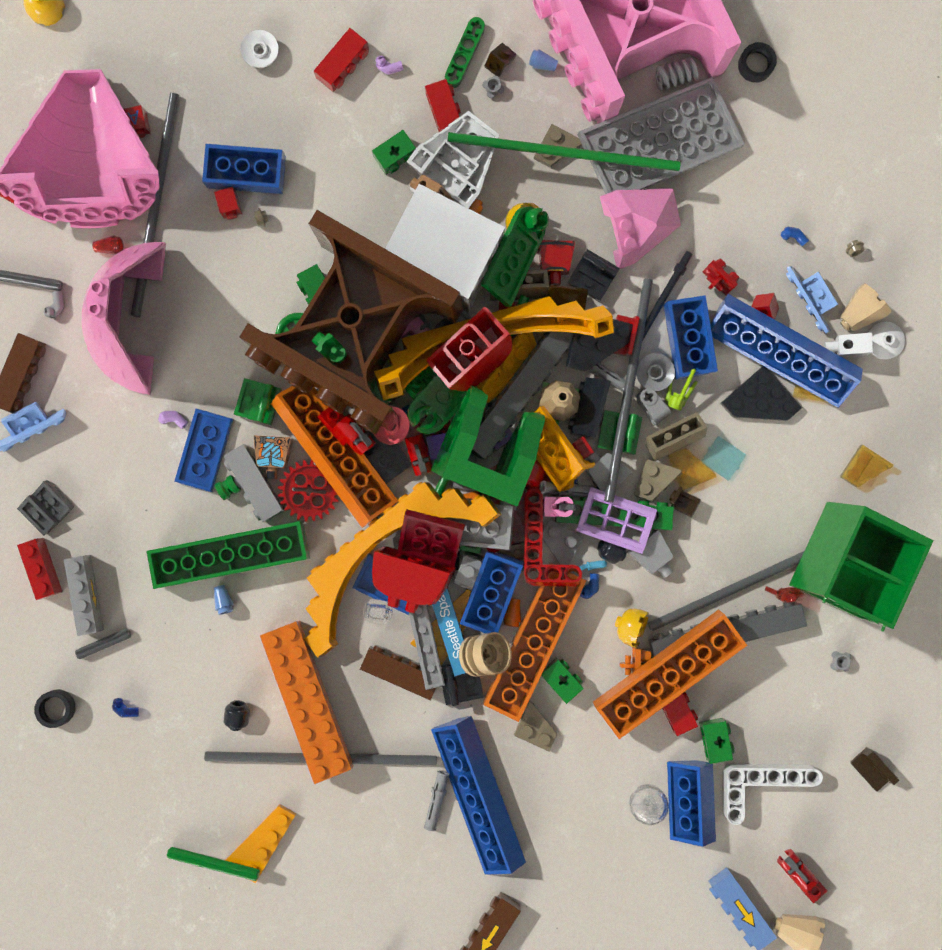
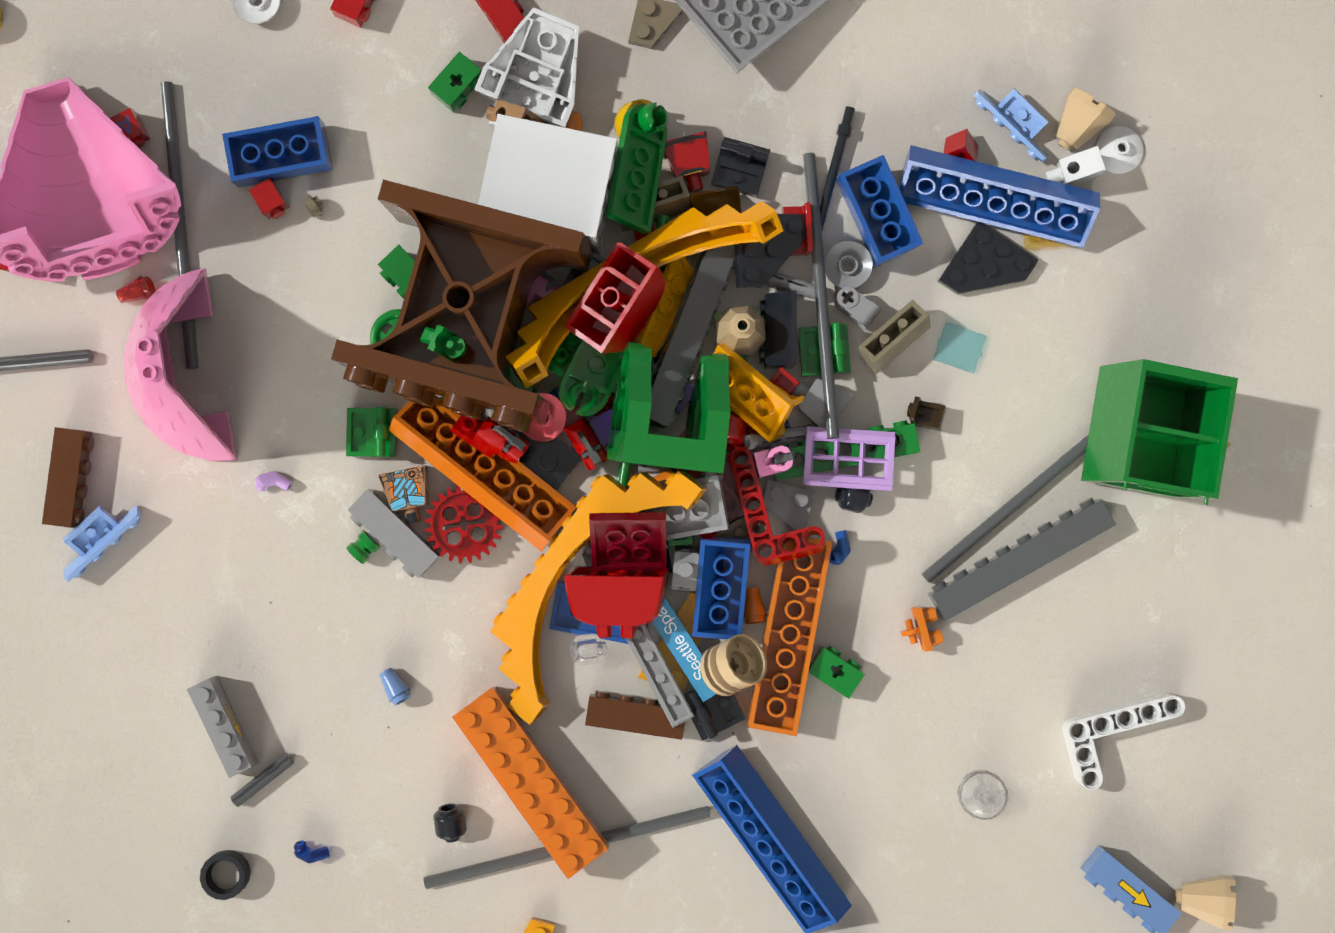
camera: 10 degrees left, 0 degrees up
dark grey slope [17,480,74,536] -> none
red brick [17,538,63,600] -> none
light grey arm [44,291,64,318] -> none
green brick [146,521,310,589] -> none
blue tile [174,408,234,492] -> none
light grey pin [424,770,449,831] -> none
green piece [447,132,681,171] -> none
dark tan wing [514,701,557,752] -> none
medium azure piece [578,560,607,571] -> none
orange brick [593,609,748,739] -> none
bright pink wedge [600,188,681,269] -> none
yellow cylinder [615,608,649,648] -> none
light grey torso [627,530,673,578] -> none
dark tan wing [634,459,683,502] -> none
red hinge [662,692,698,736] -> none
lime plant [665,369,698,411] -> none
clear yellow wing [667,448,717,490] -> none
blue slope [667,760,716,847] -> none
green brick [699,718,735,764] -> none
red hips [702,259,739,295] -> none
clear red piece [765,586,804,602] -> none
red plate [777,849,827,904] -> none
blue arm [780,226,809,247] -> none
light grey plate [830,651,851,672] -> none
clear yellow wing [840,445,893,487] -> none
dark tan plate [846,240,865,257] -> none
dark brown panel [850,747,900,791] -> none

